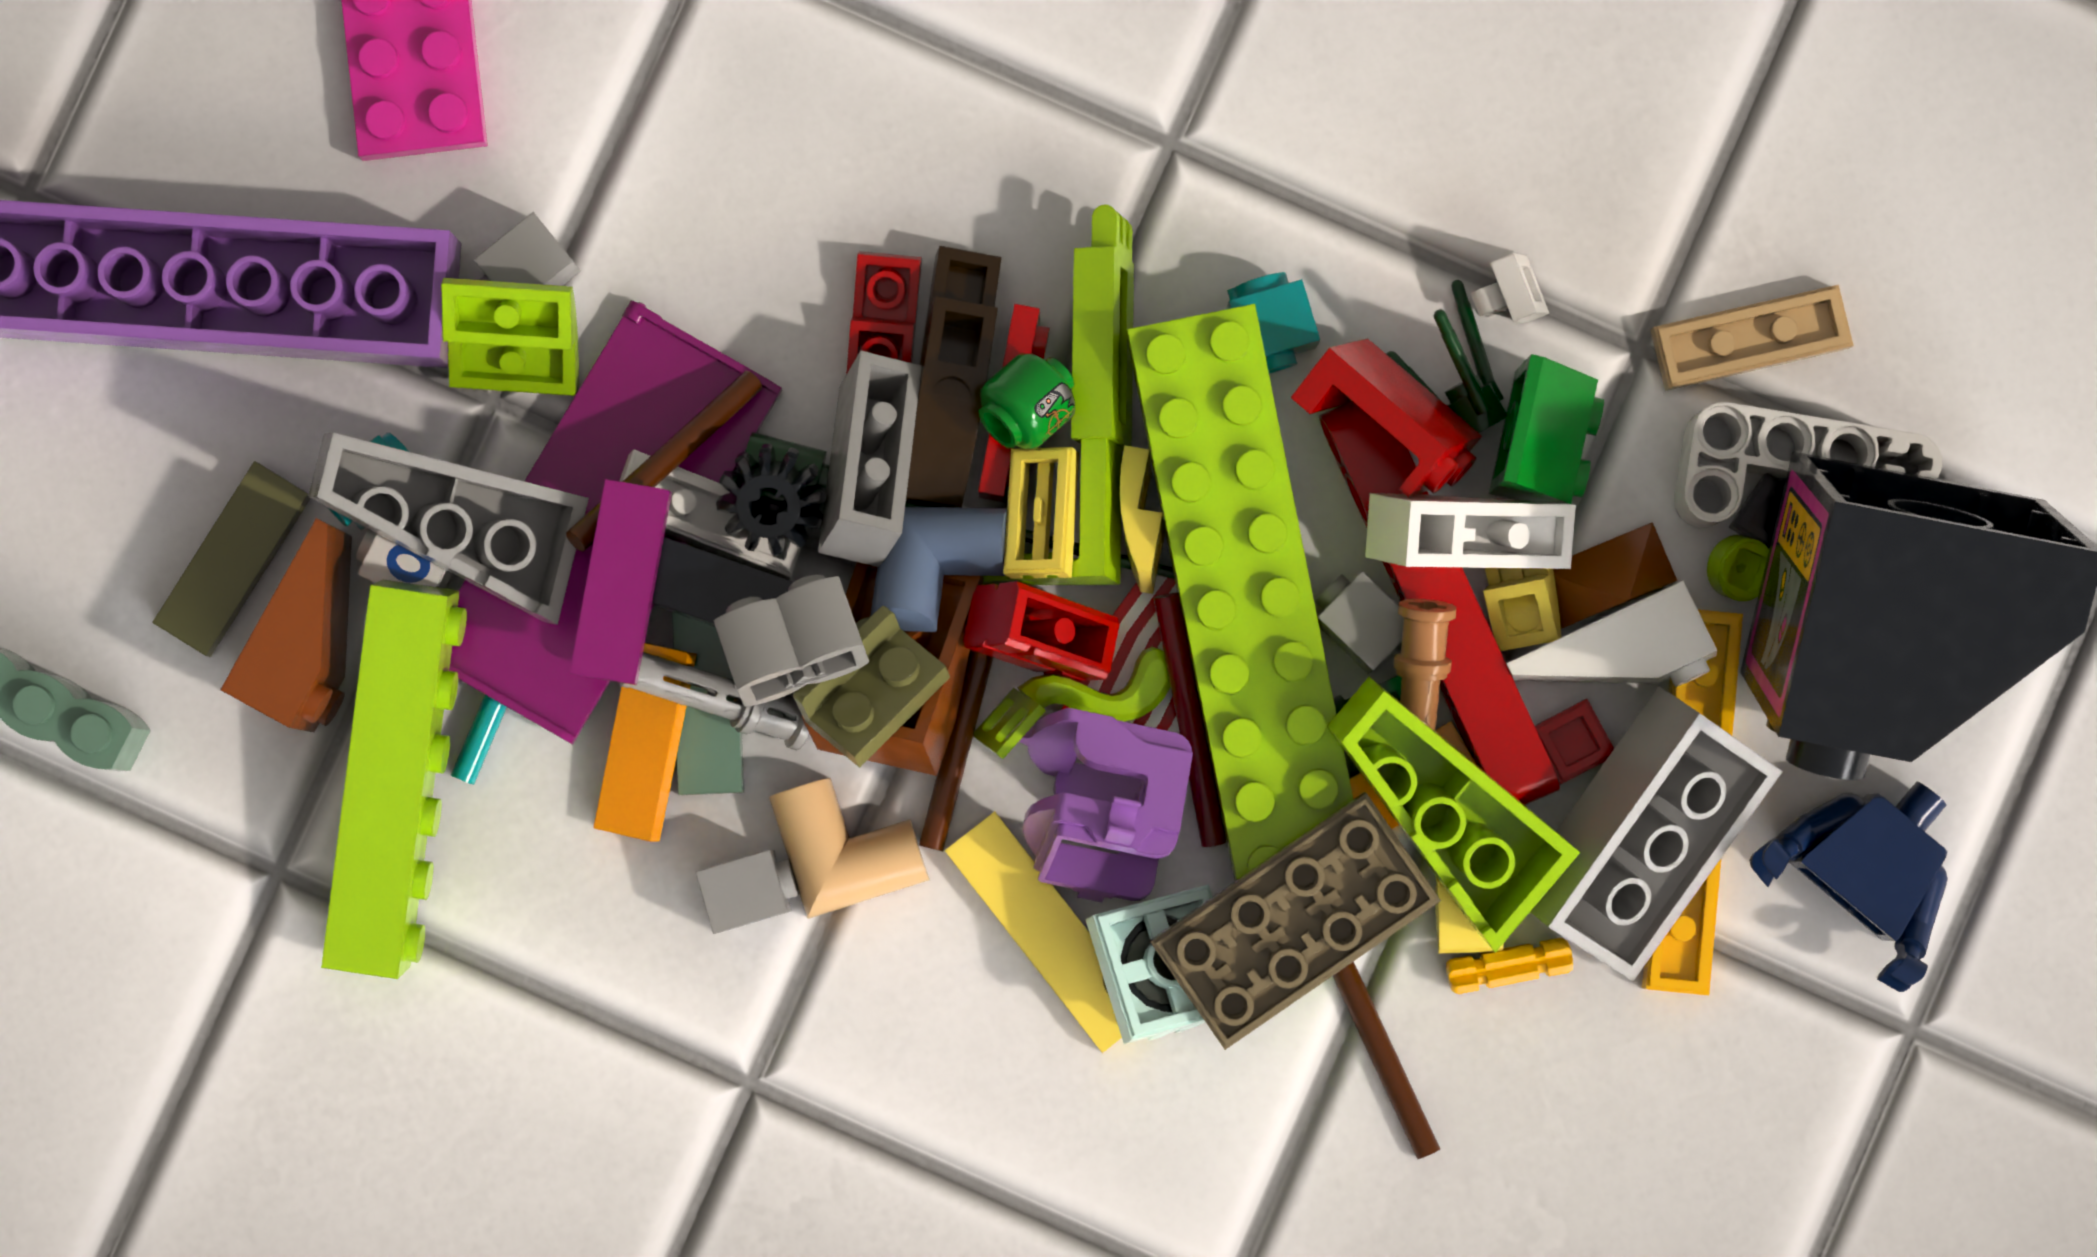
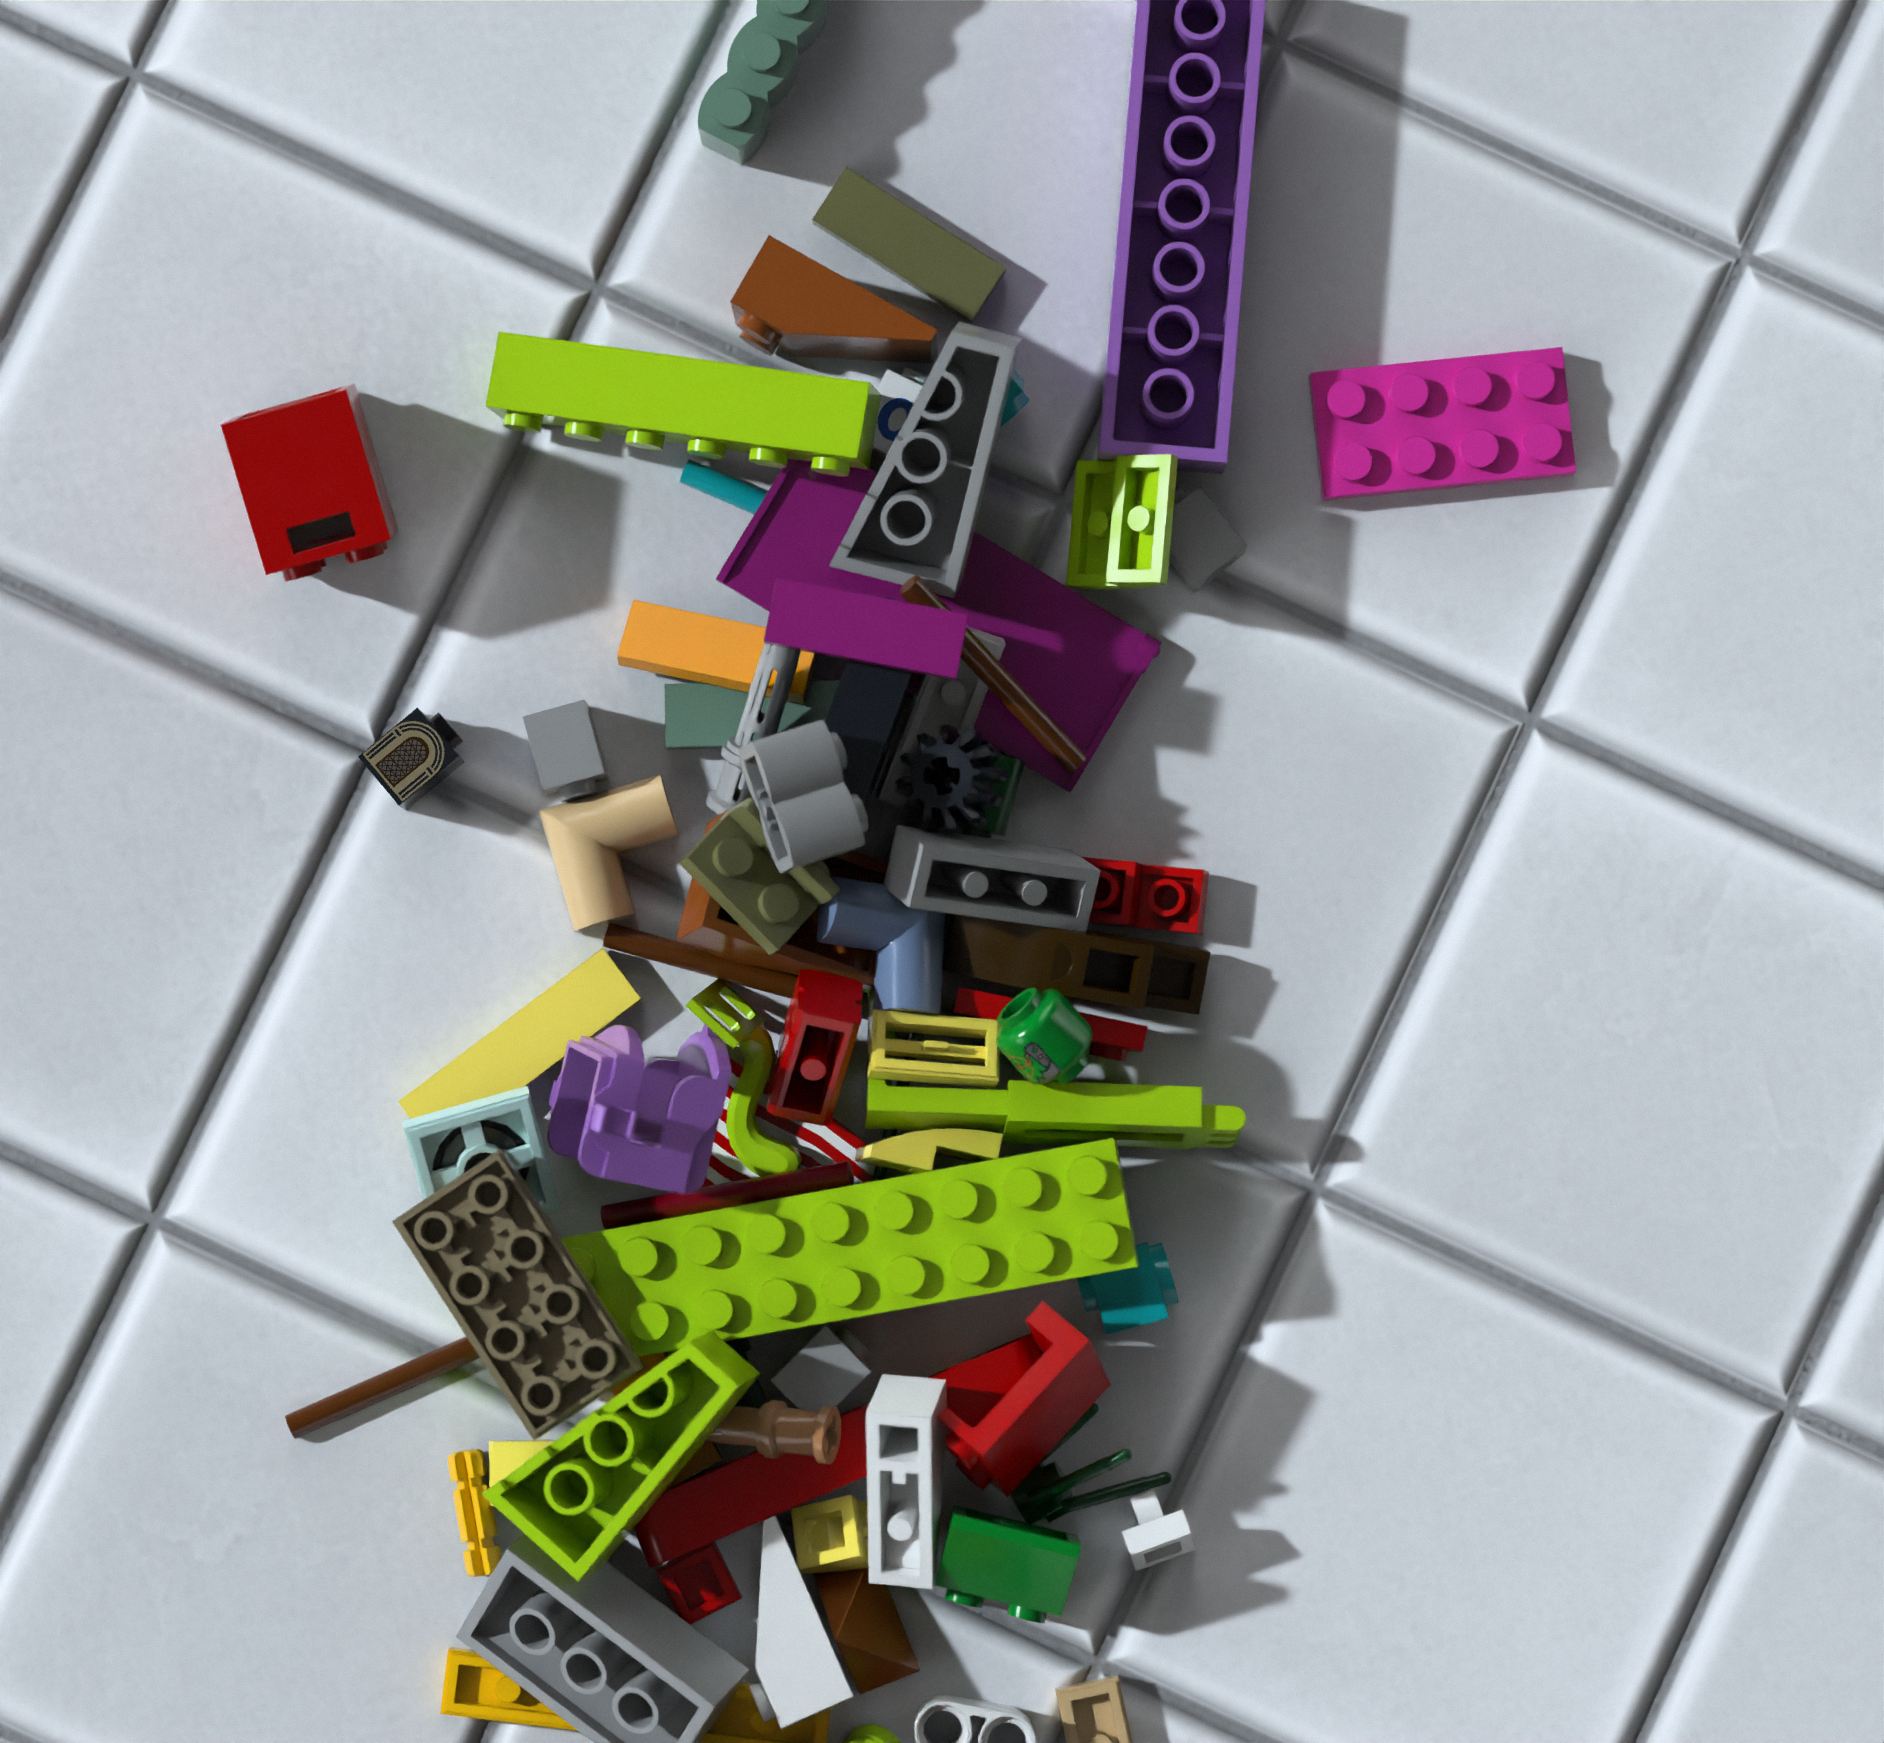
camera: 90 degrees right, 0 degrees up
none -> red container [221,383,398,582]
none -> brick [358,707,464,811]

